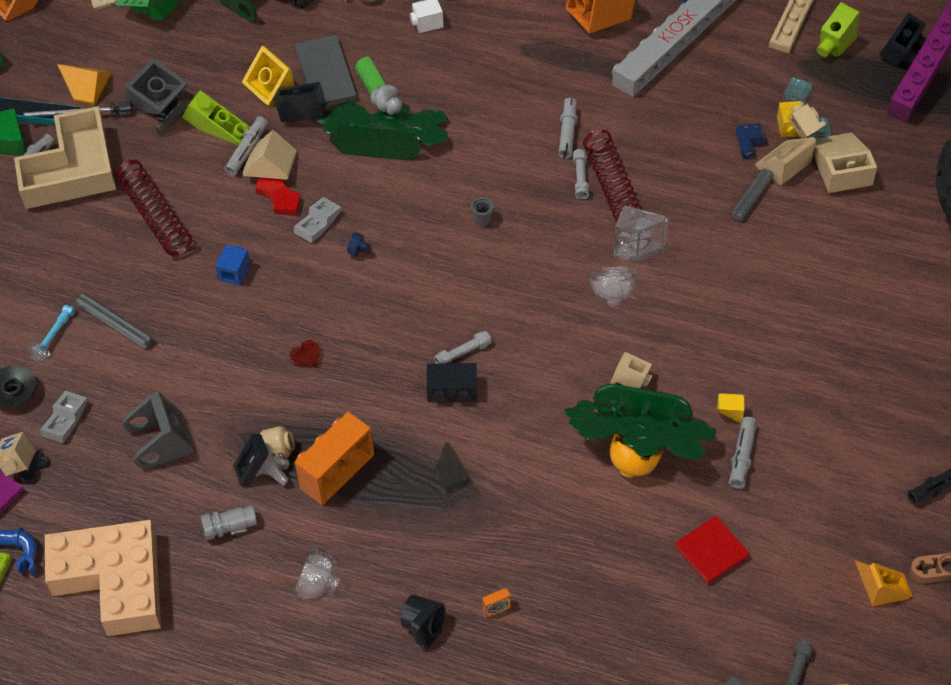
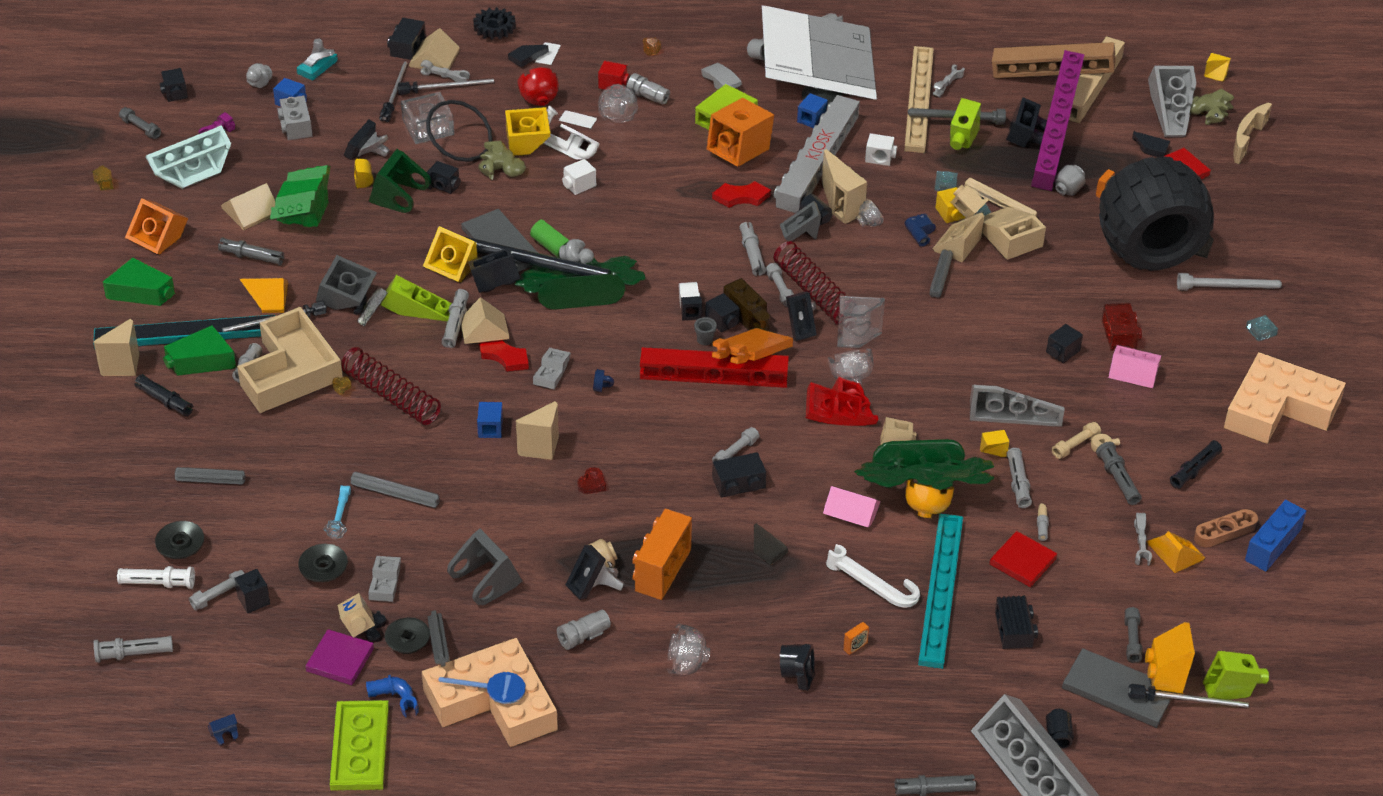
camera: 20 degrees left, 10 degrees down
none -> dark grey pin [218,237,284,265]
none -> clear yellow piece [332,376,351,395]
none -> pearl dark grey piece [385,617,430,654]
none -> dark grey axle [428,611,450,667]
none -> blue piece [438,672,525,704]
none -> black piece [464,236,611,276]
none -> tan slope [516,401,559,460]
none -> red piece [640,347,789,388]
none -> leg [679,282,702,321]
none -> black brick [705,293,740,333]
none -> red tile [712,181,771,208]
none -> orange tile [712,328,793,364]
none -> dark brown brick [723,278,770,331]
none -> dark grey slope [780,201,821,241]
none -> black piece [786,291,817,341]
none -> black brick [800,194,832,225]
none -> red slope [806,377,879,426]
none -> tan slope [822,149,867,224]
none -> bright pink brick [823,486,880,527]
none -> white piece [826,544,920,608]
none -> clear brick [856,199,884,227]
none -> white brick [865,133,897,166]
none -> dark grey piece [908,108,1006,125]
none -> teal tile [918,513,963,669]
none -> tan axle [964,178,1038,217]
none -> light grey wedge [970,385,1064,427]
none -> black brick [995,595,1038,649]
none -> light grey piece [1037,504,1049,541]
none -> black brick [1046,324,1083,363]
none -> tan bar [1052,422,1101,459]
none -> light grey head [1054,165,1086,196]
none -> tan piece [1091,434,1120,453]
none -> dark grey pin [1096,442,1142,505]
none -> clear red brick [1101,303,1142,351]
none -> bright pink brick [1108,345,1161,388]
none -> light grey piece [1134,513,1152,565]

